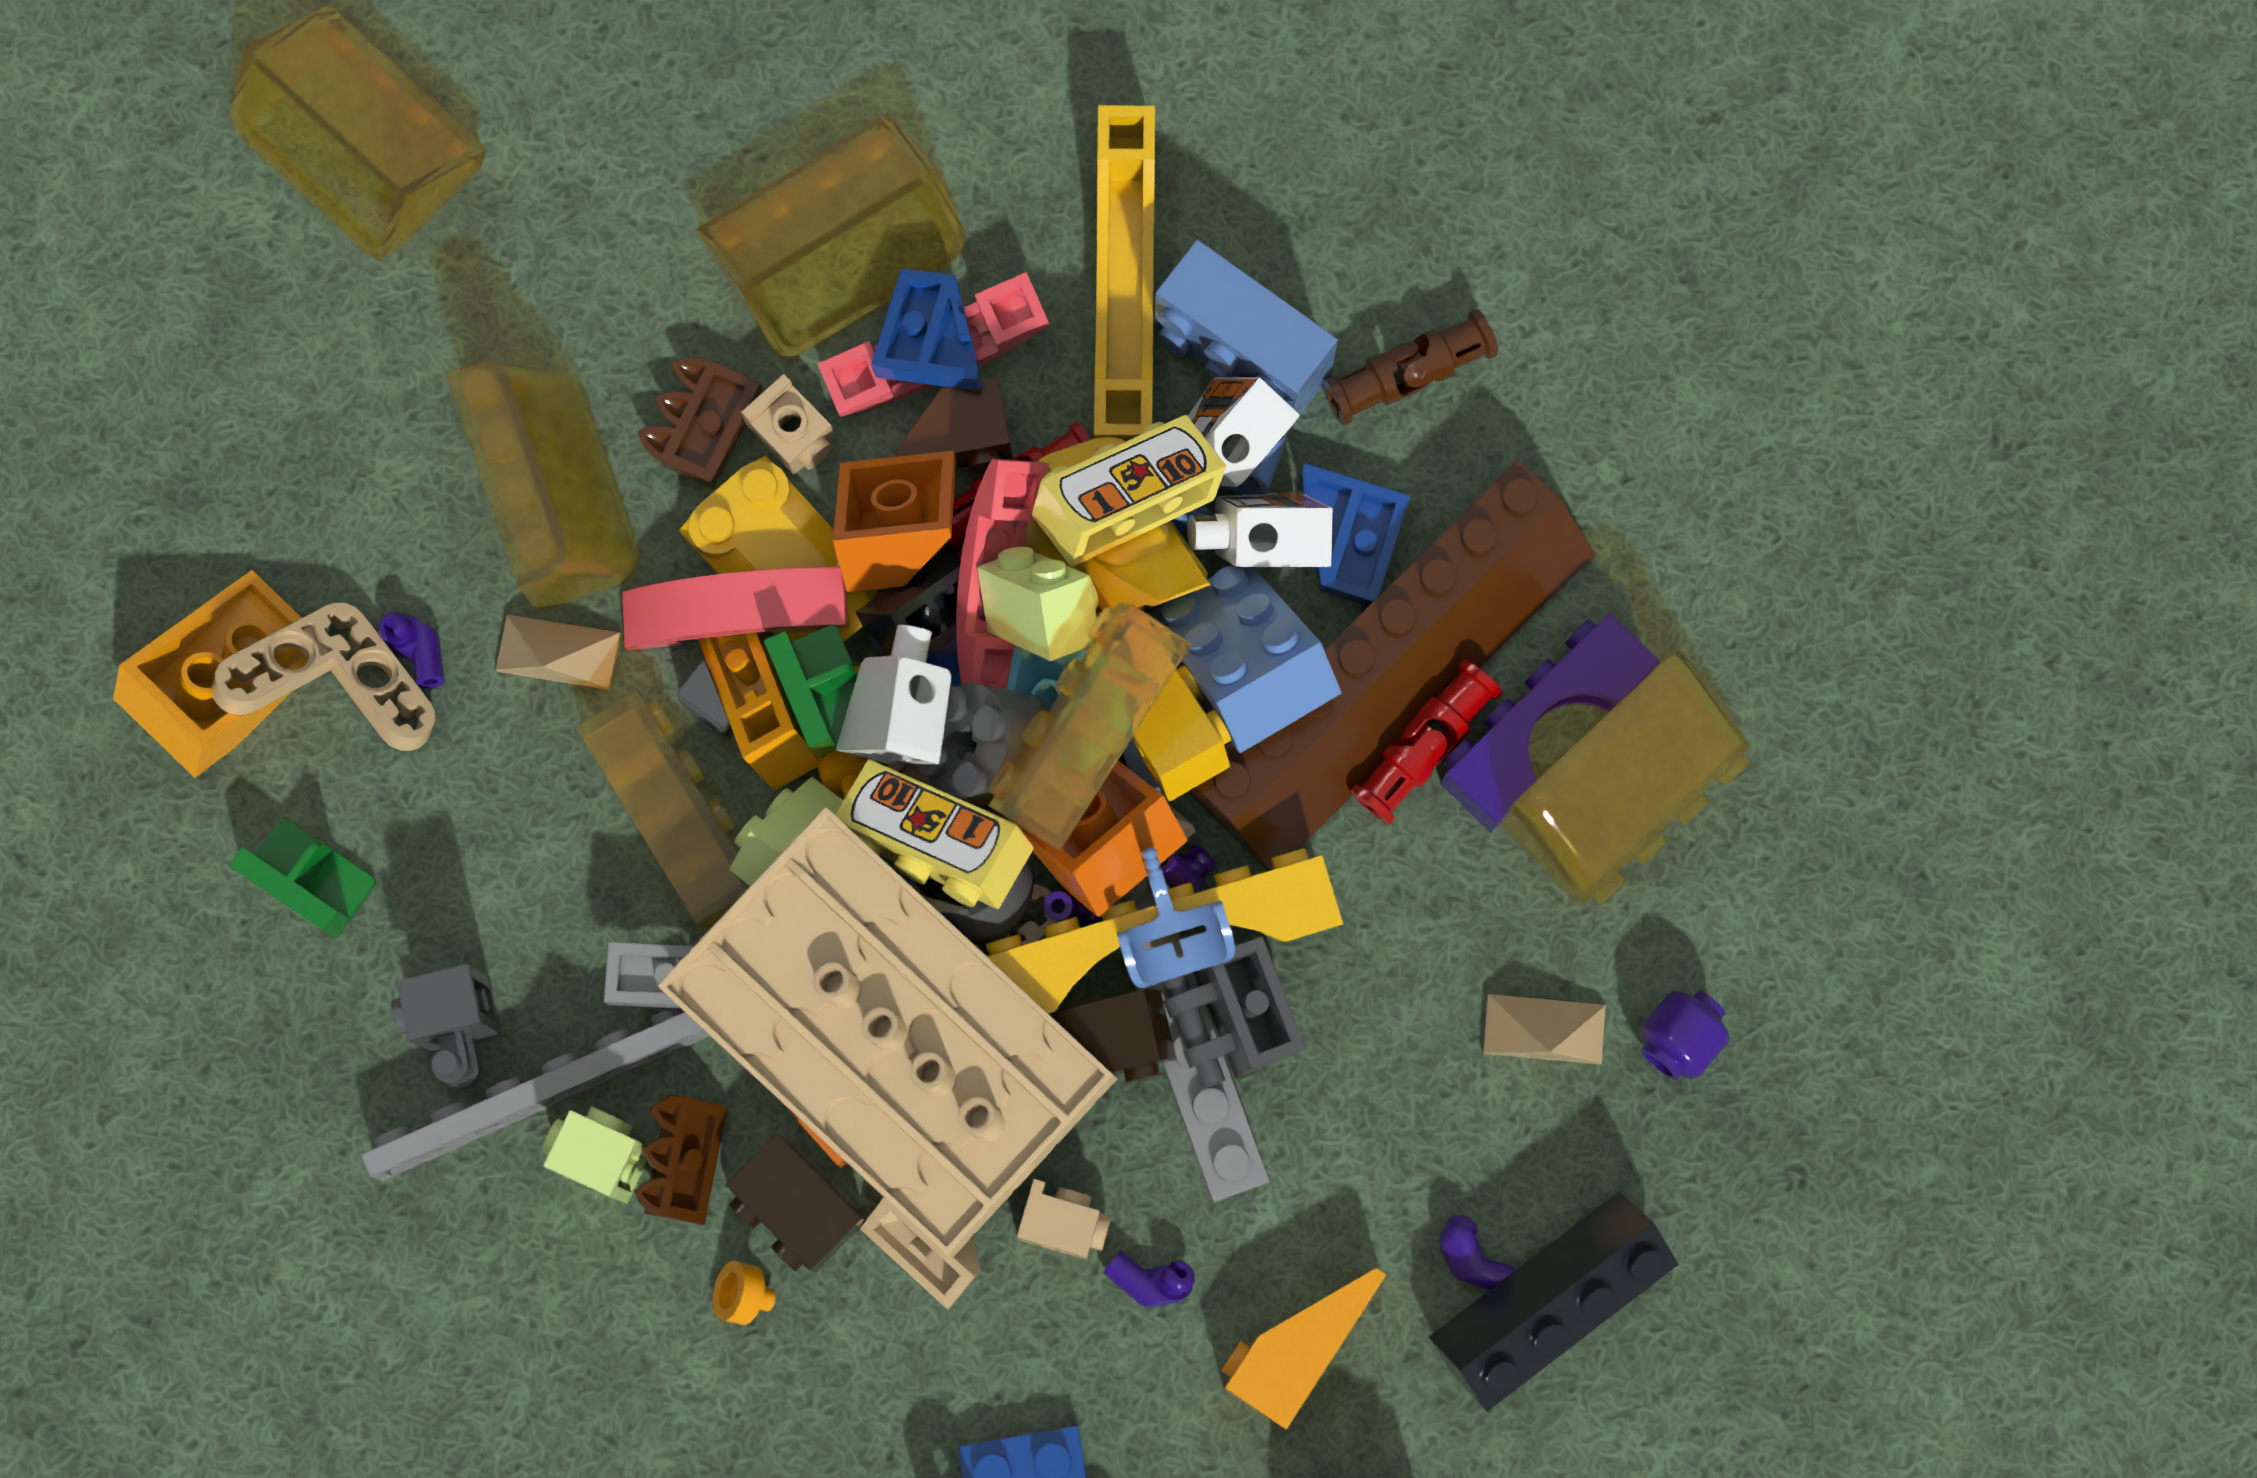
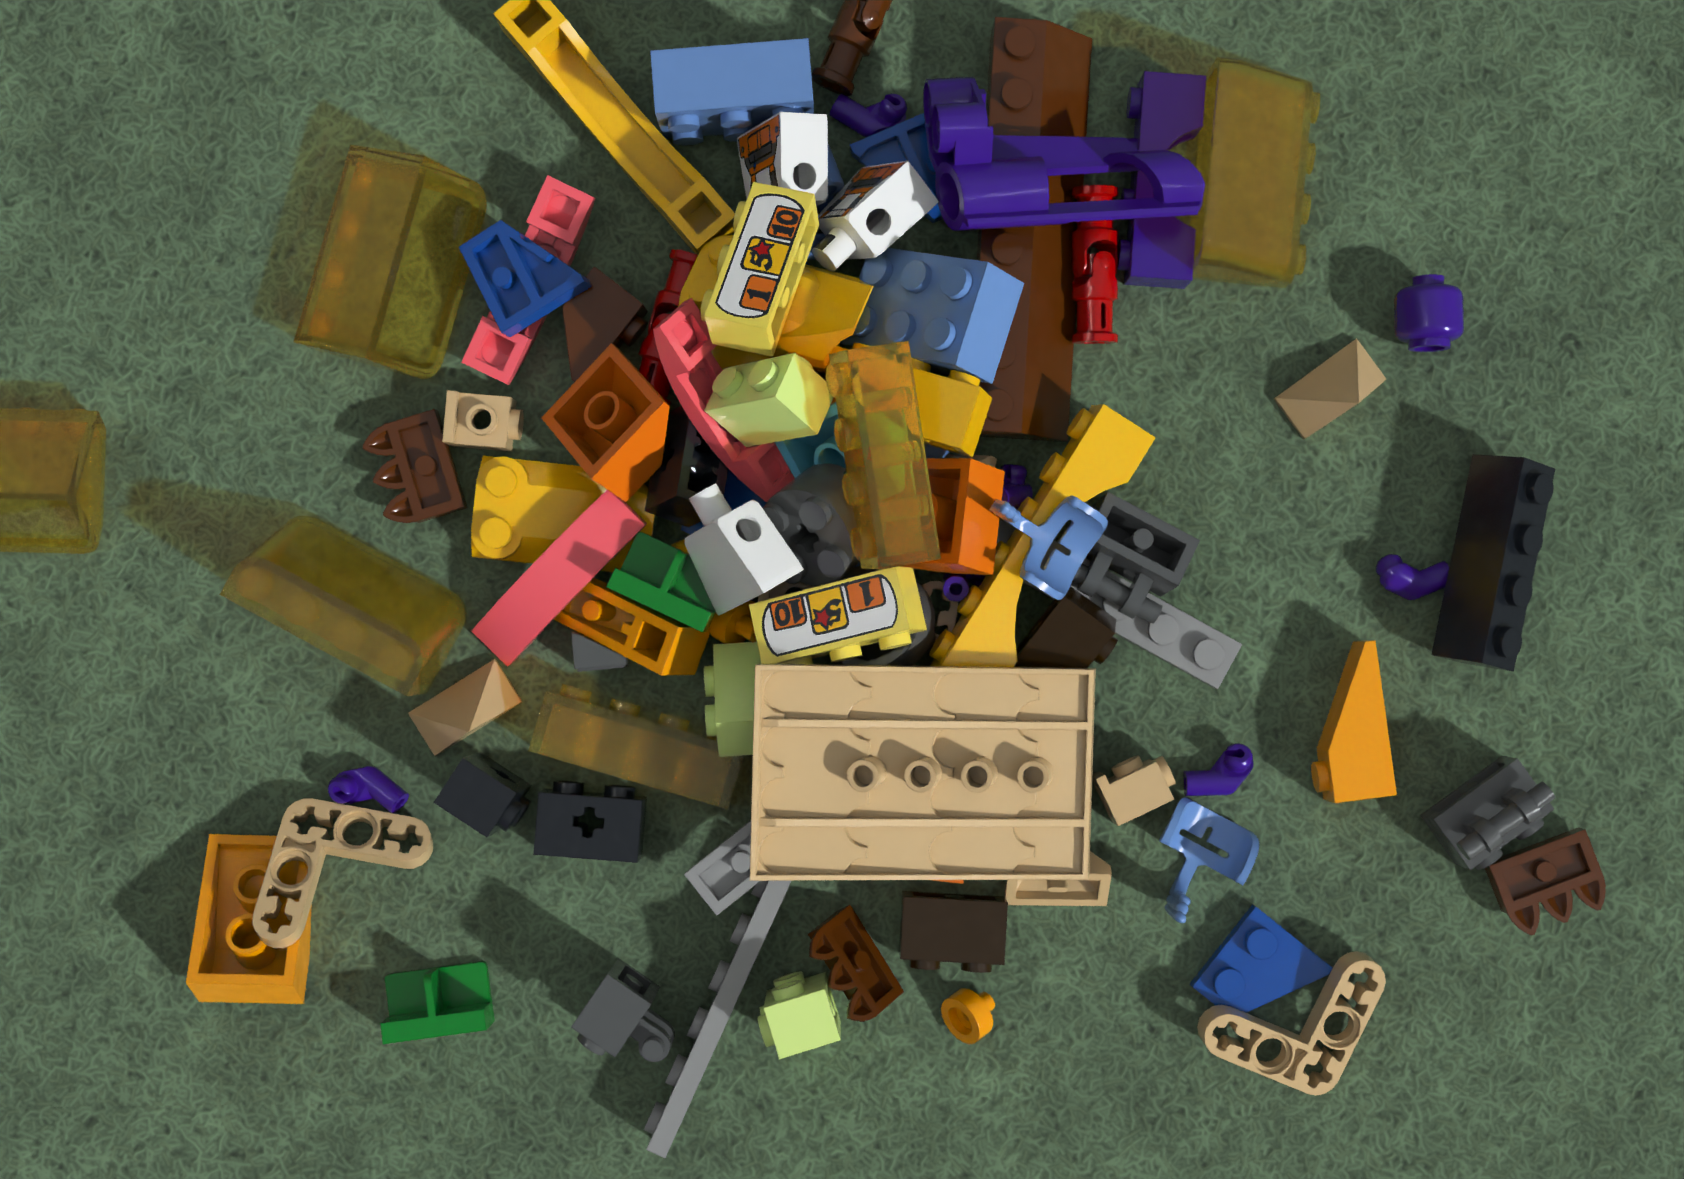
camera: 45 degrees left, 10 degrees up
none -> black brick [433,752,532,837]
none -> black brick [533,780,647,863]
none -> dark purple arm [829,93,907,137]
none -> dark purple panel [923,77,1205,231]
none -> medium blue helmet [1159,797,1259,923]

